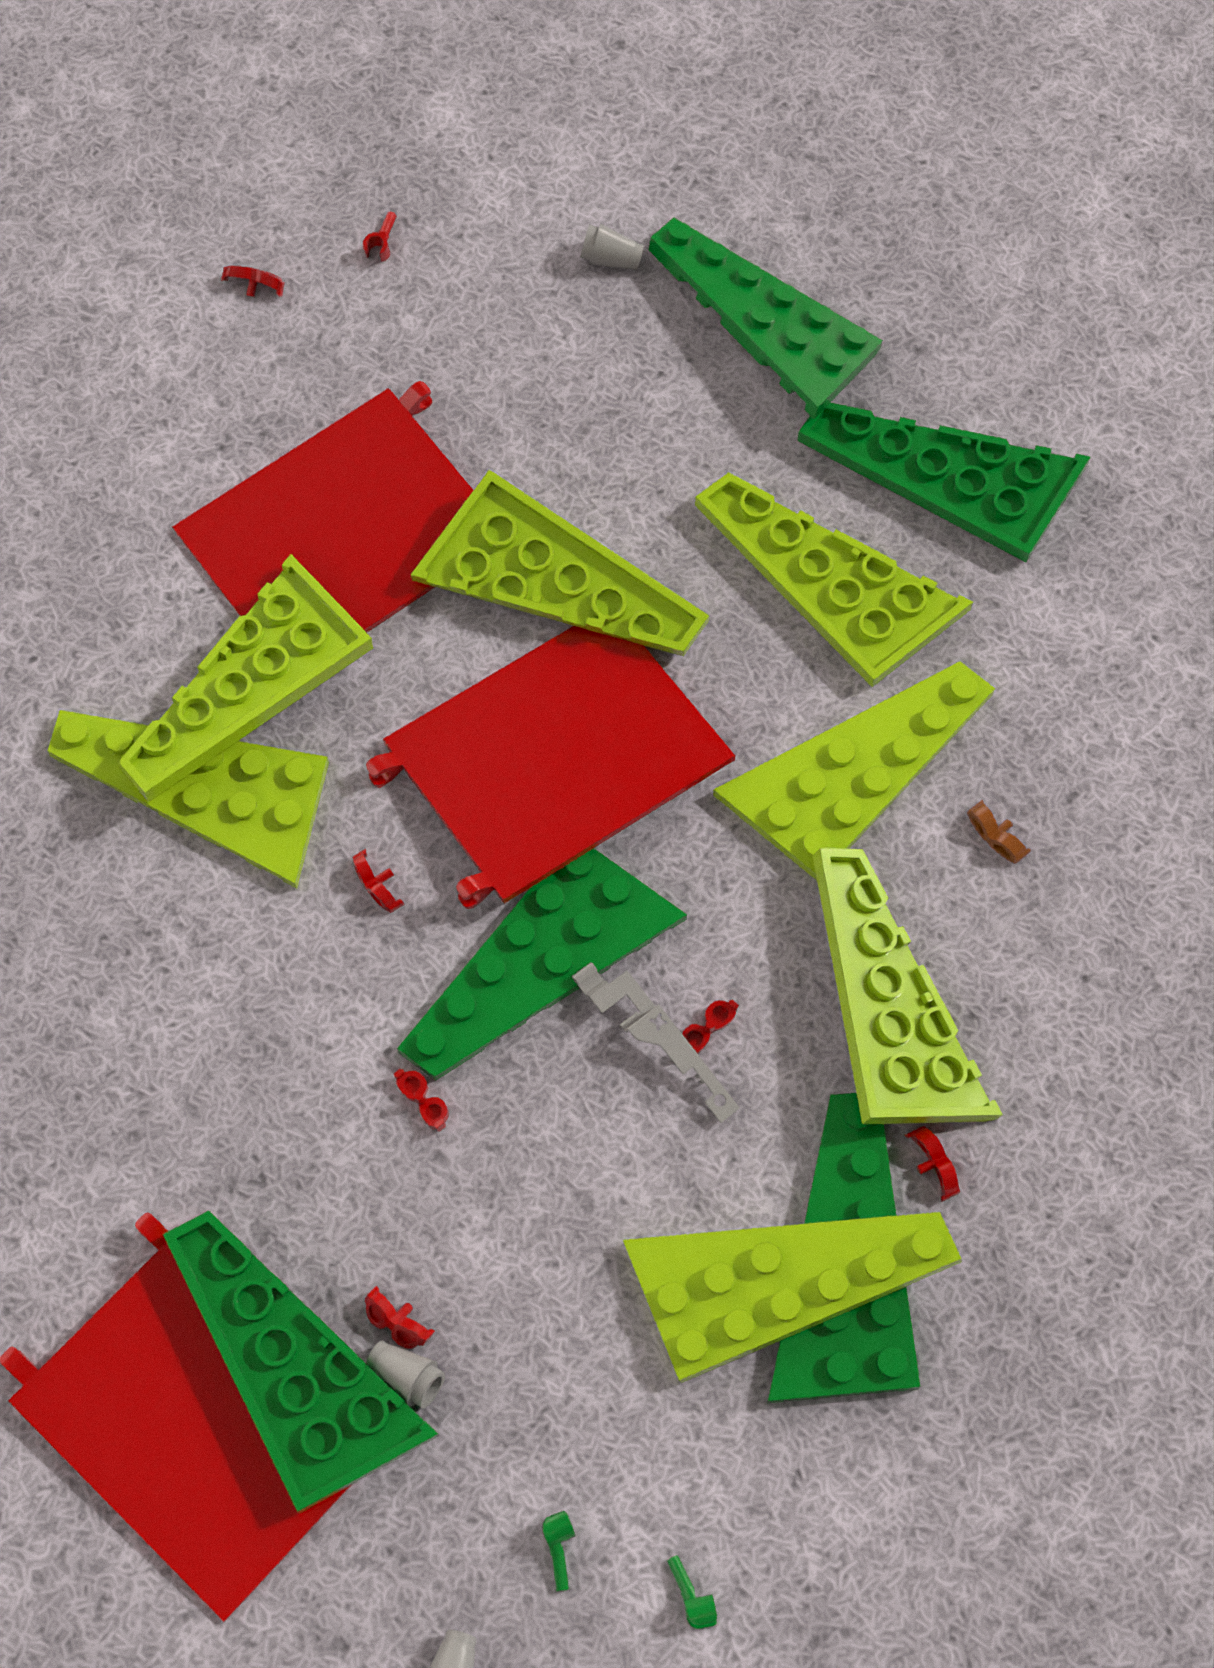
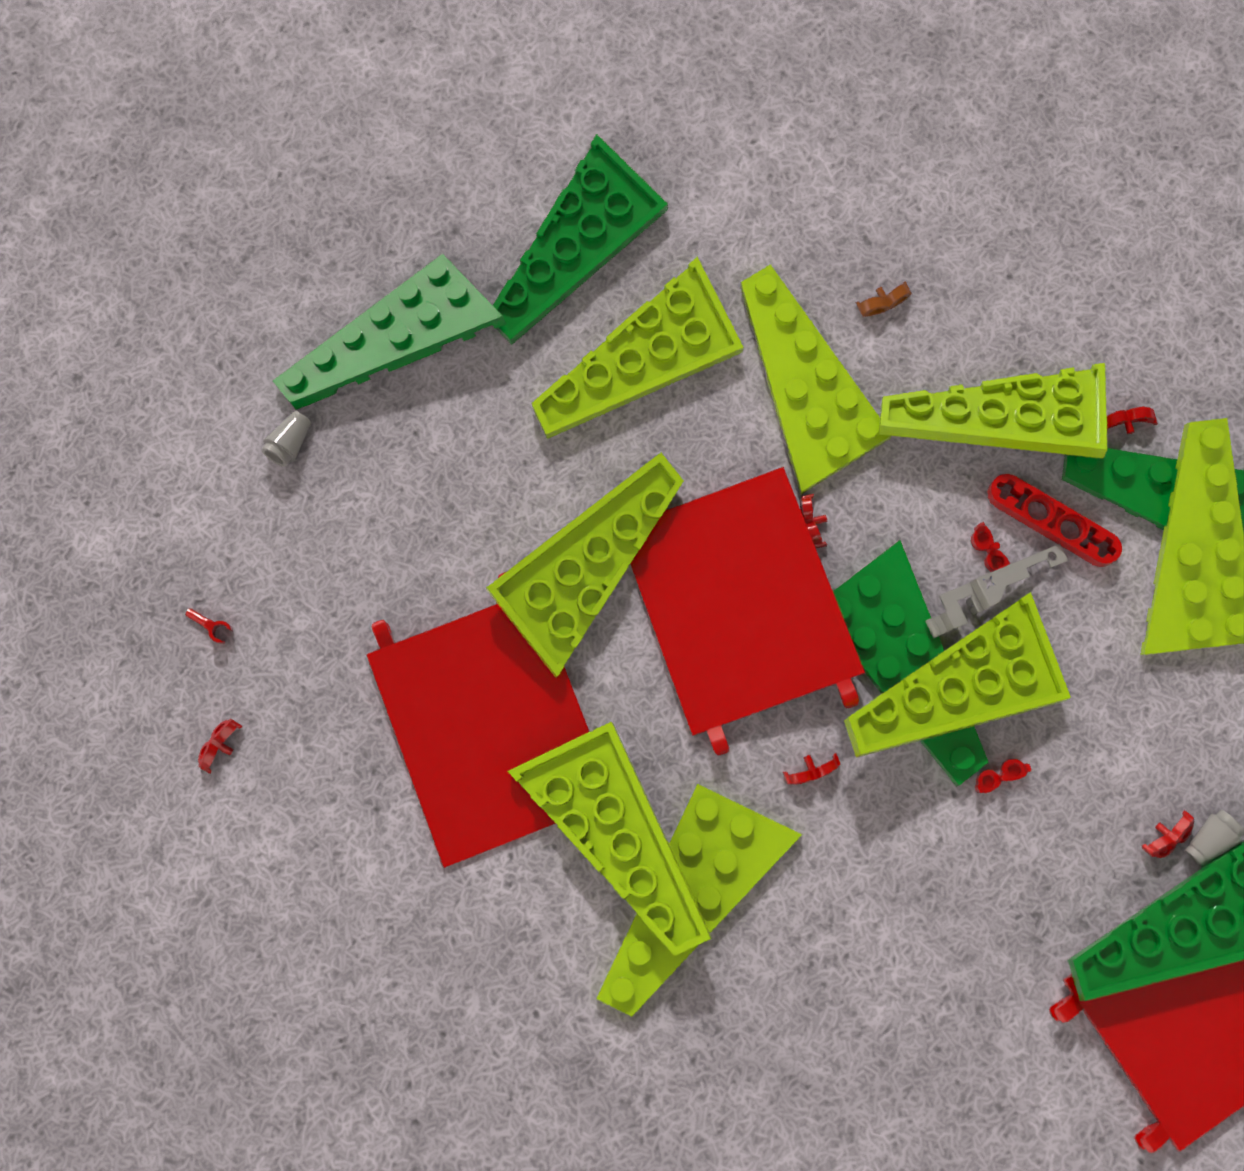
camera: 70 degrees left, 10 degrees up
none -> red piece [800,493,827,549]
none -> lime wing [844,592,1071,758]
none -> red beam [987,474,1122,567]

